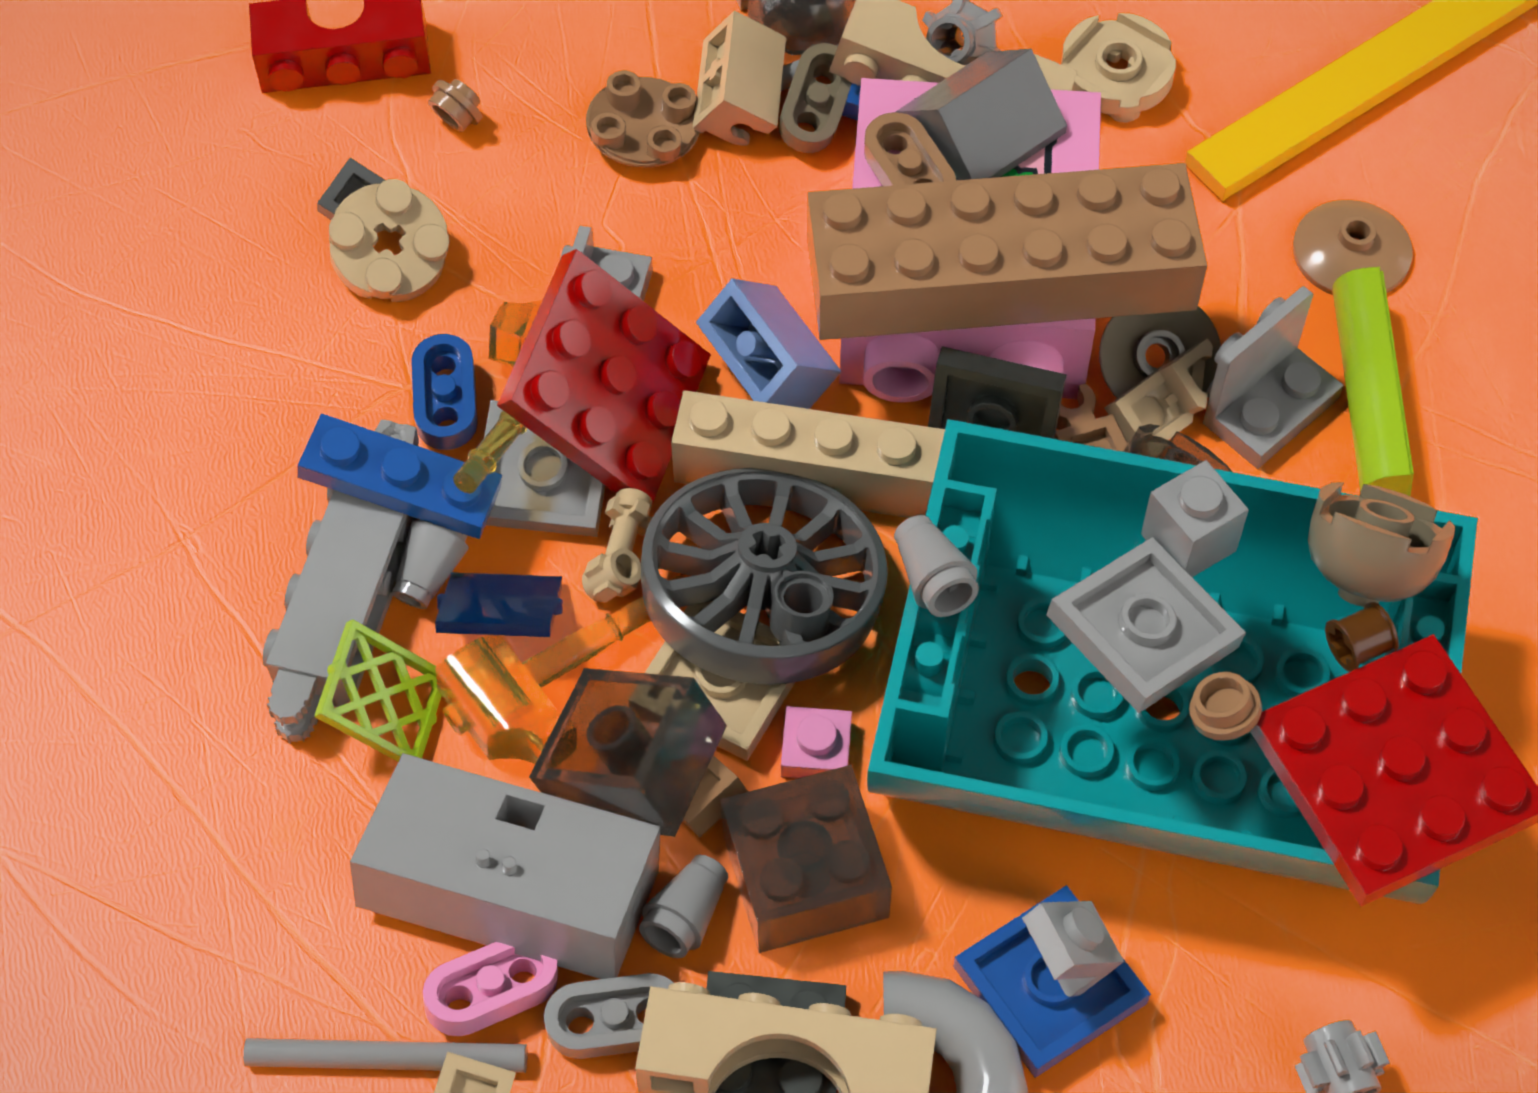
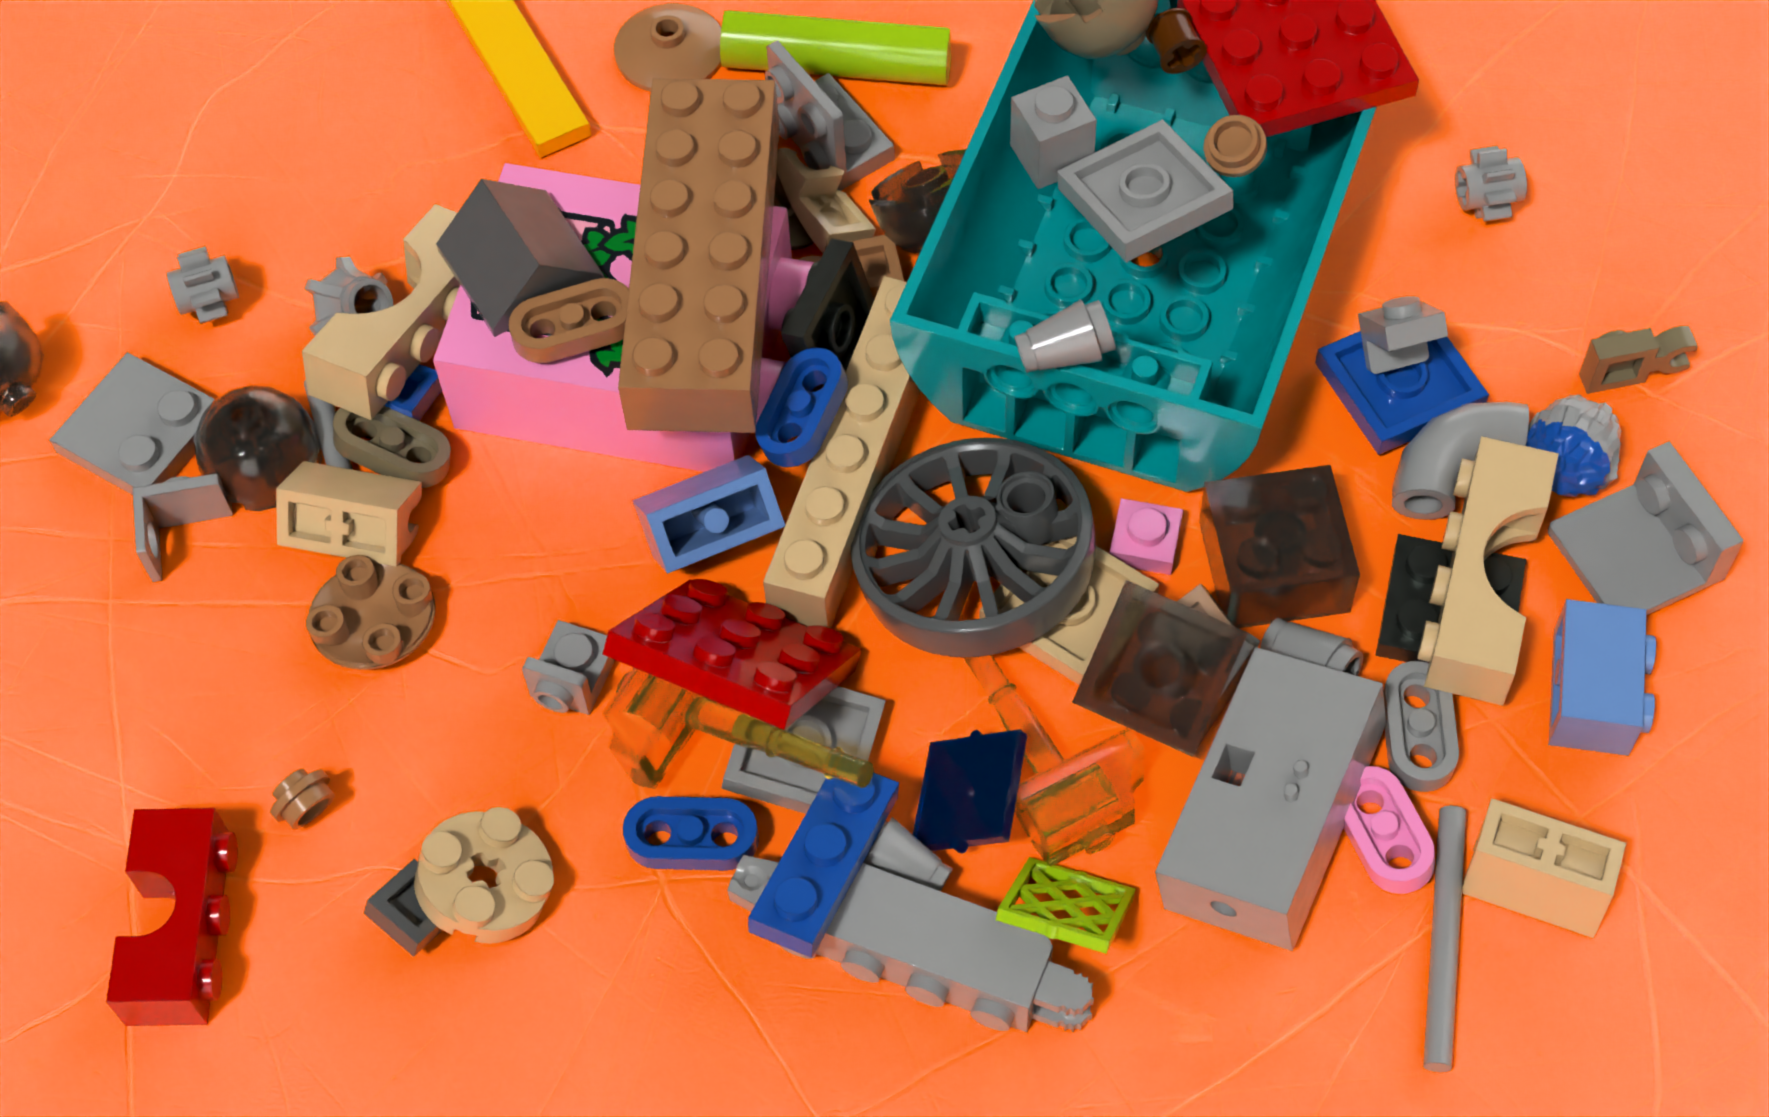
camera: 80 degrees left, 0 degrees up
tan bar [582,488,652,603] -> none
tan plate [1061,13,1176,122] -> none
none -> blue plate [755,348,848,467]

